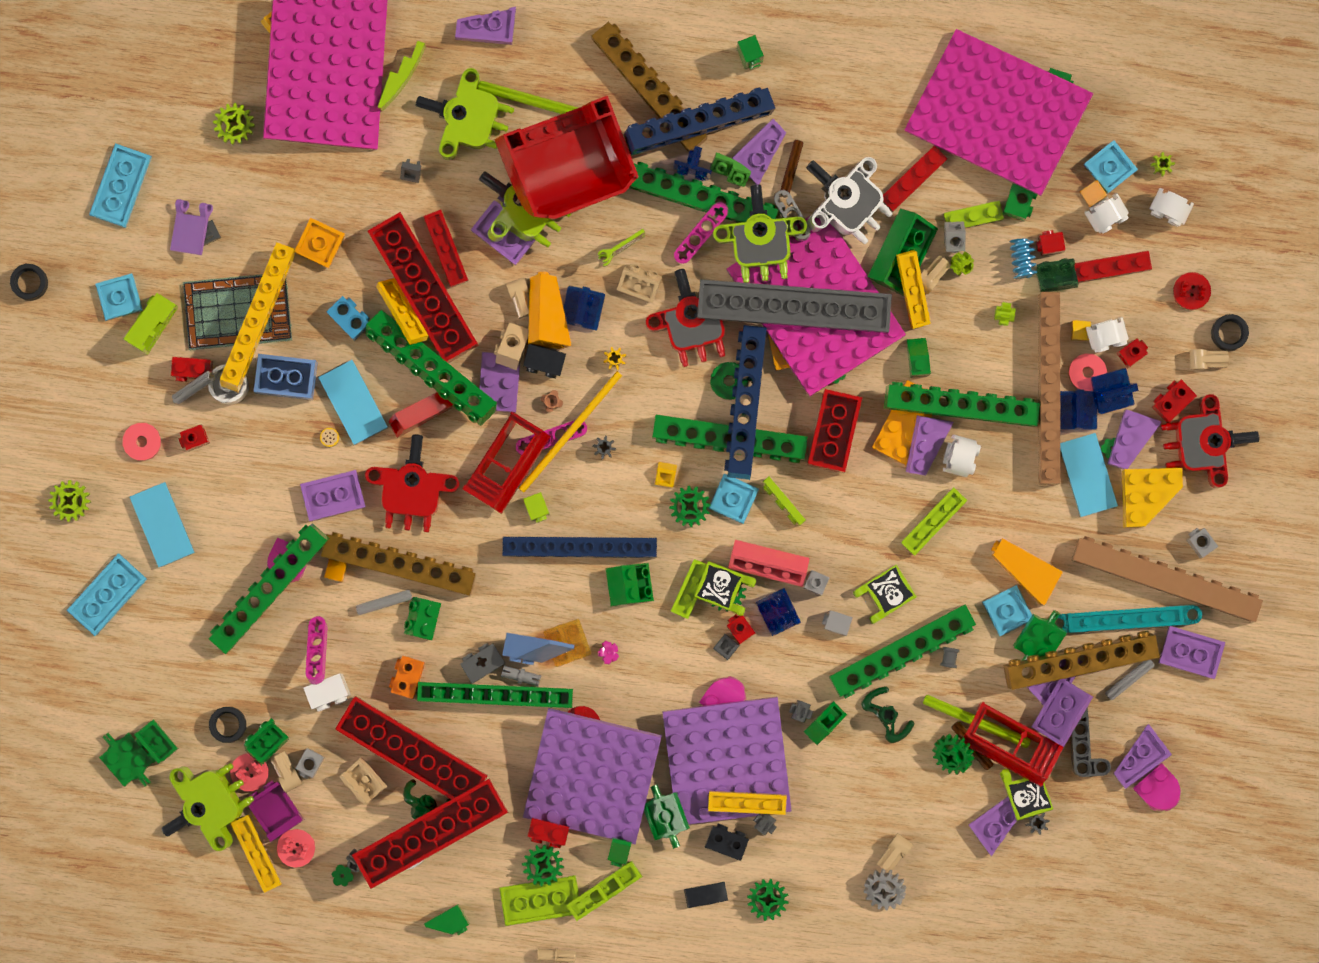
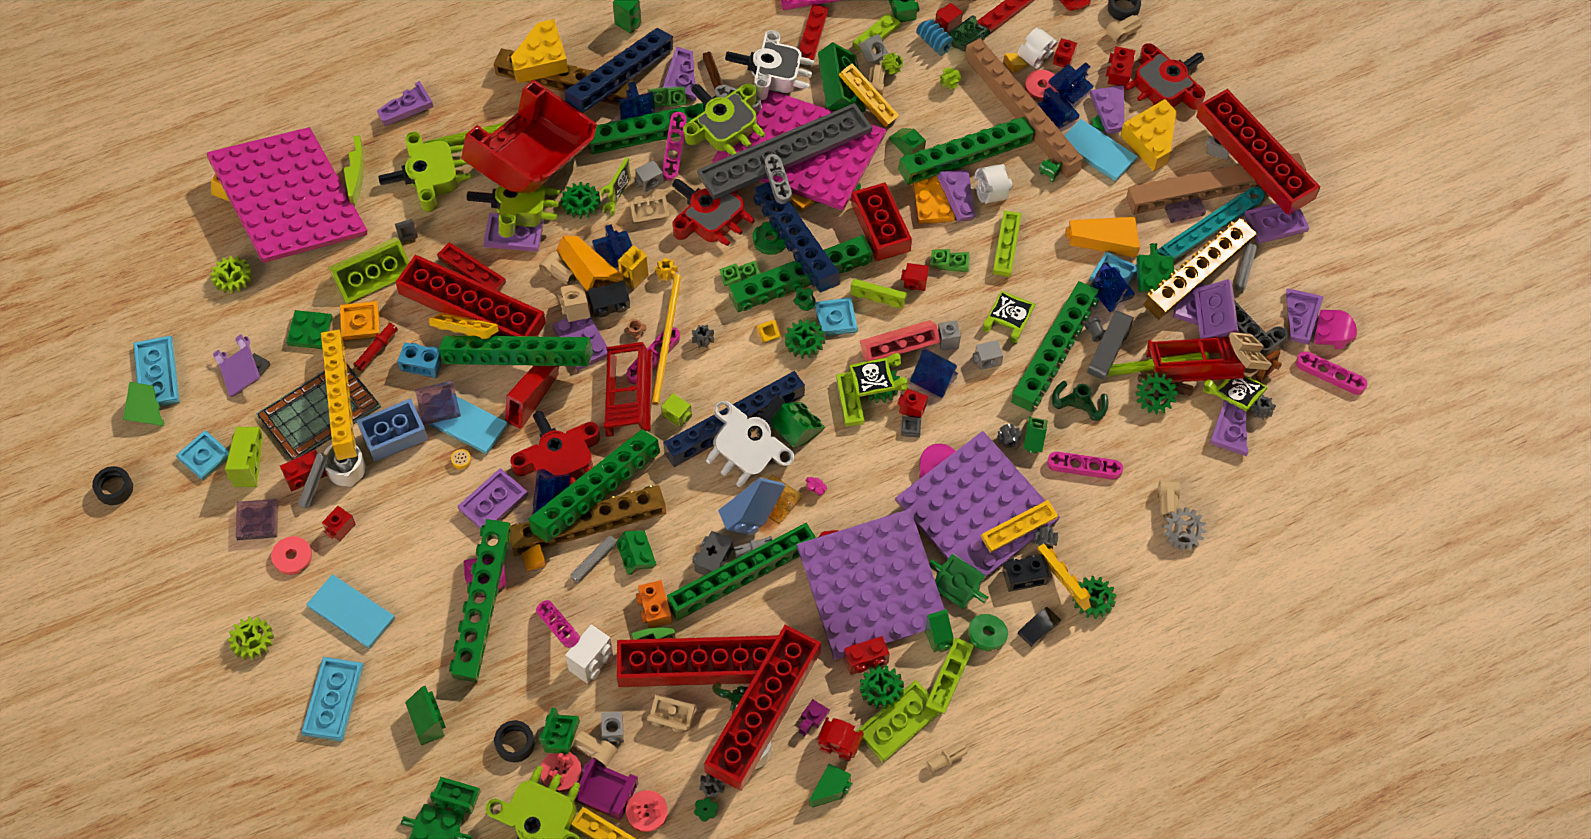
camera: 30 degrees left, 25 degrees down
none -> bright green slope [123,382,164,426]
none -> plate [236,499,278,541]
none -> green plate [286,310,333,349]
none -> lime slope [328,237,409,304]
none -> red pin [353,322,398,372]
none -> green slope [405,685,446,745]
none -> clear purple plate [415,380,461,425]
none -> yellow brick [511,19,568,84]
none -> green brick [528,429,660,543]
none -> clear blue bracket [532,469,570,515]
none -> green gear [561,182,601,219]
none -> yellow brick [618,245,649,290]
none -> bright green slope [631,628,676,639]
none -> light grey brick [634,160,664,192]
none -> white piece [705,394,794,488]
none -> bright green slope [719,261,760,286]
none -> light grey beam [764,154,792,204]
none -> green brick [793,288,816,311]
none -> magenta plate [798,699,830,736]
none -> red brick [816,717,864,762]
none -> red brick [901,263,929,291]
none -> bright green slope [930,249,970,272]
none -> green tile [967,614,1008,651]
none -> yellow plate [1037,543,1091,611]
none -> green brick [1039,159,1062,182]
none -> dark pink beam [1047,452,1123,480]
none -> dark grey beam [1087,310,1134,380]
none -> clear blue bracket [1090,262,1135,312]
none -> plate [1165,197,1206,223]
none -> red brick [1196,88,1321,215]
none -> tan slope [1229,332,1272,370]
none -> dark orange piece [1256,350,1282,383]
none -> dark pink beam [1296,351,1368,395]

